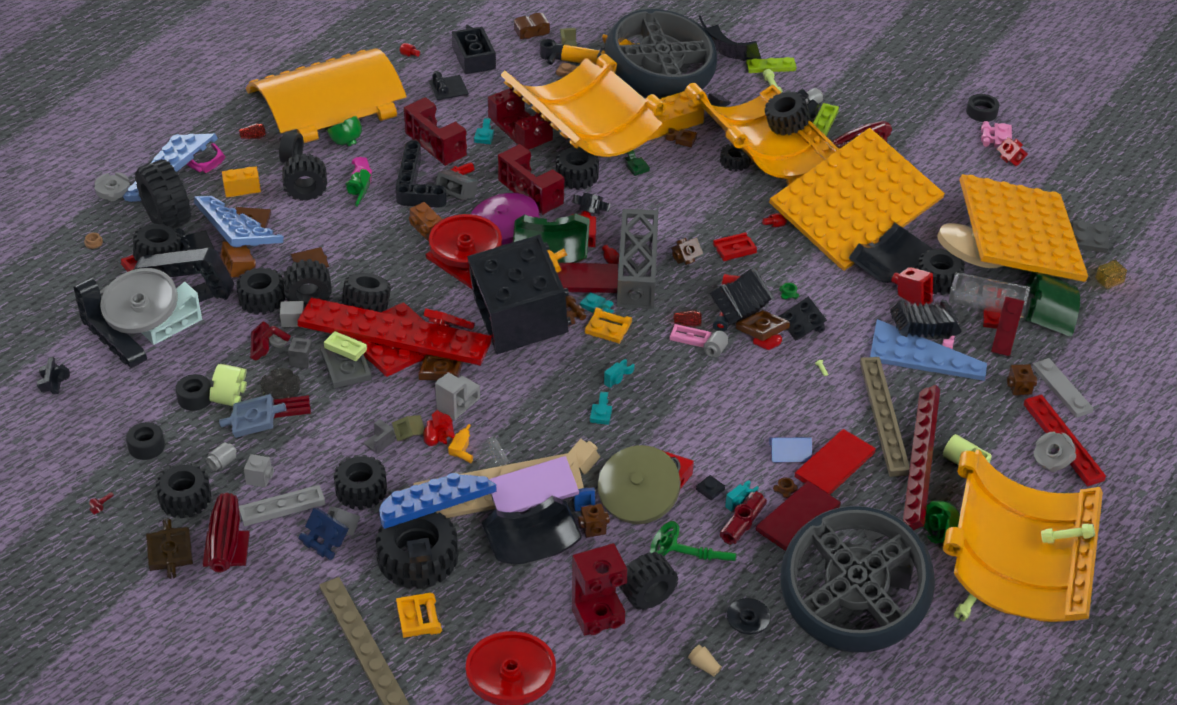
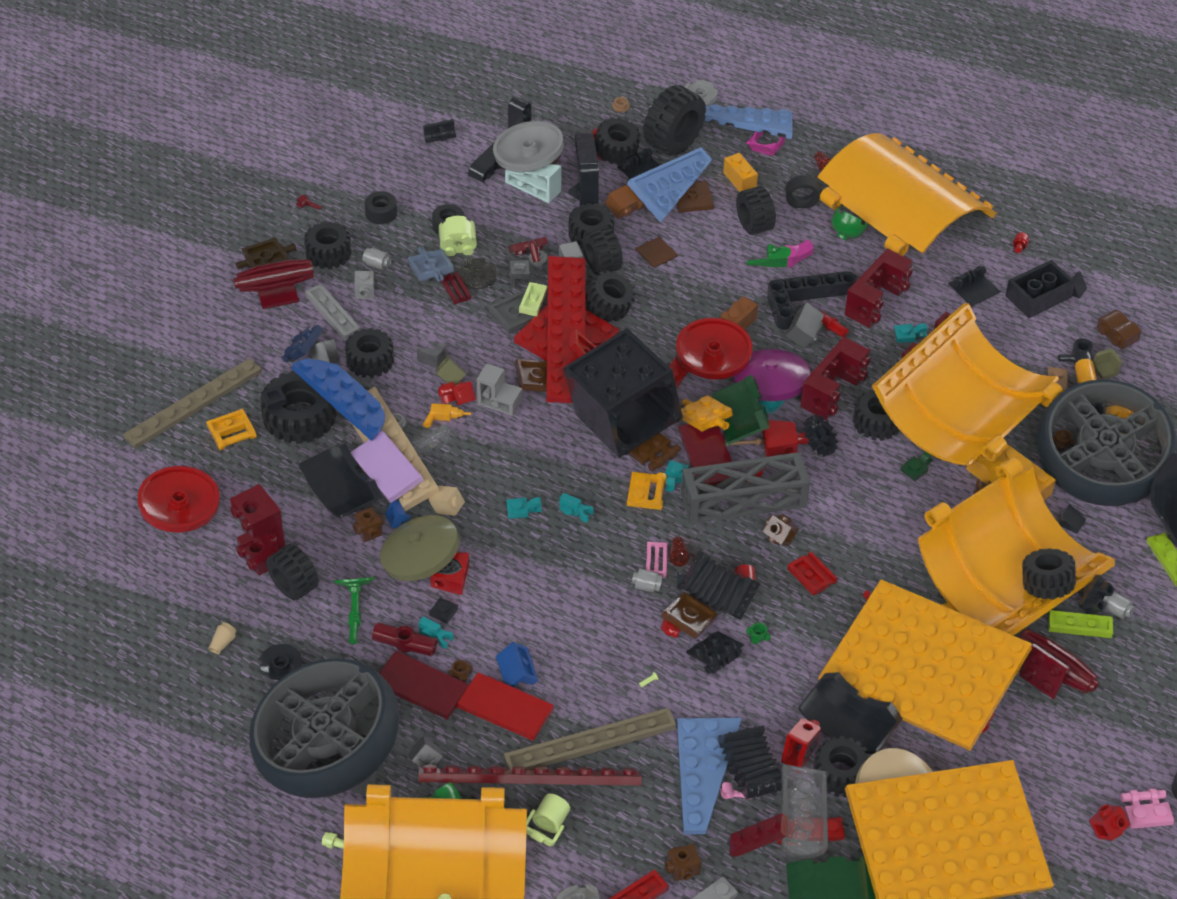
camera: 75 degrees right, 5 degrees up
yellowish green bar [763,69,783,92] -> none

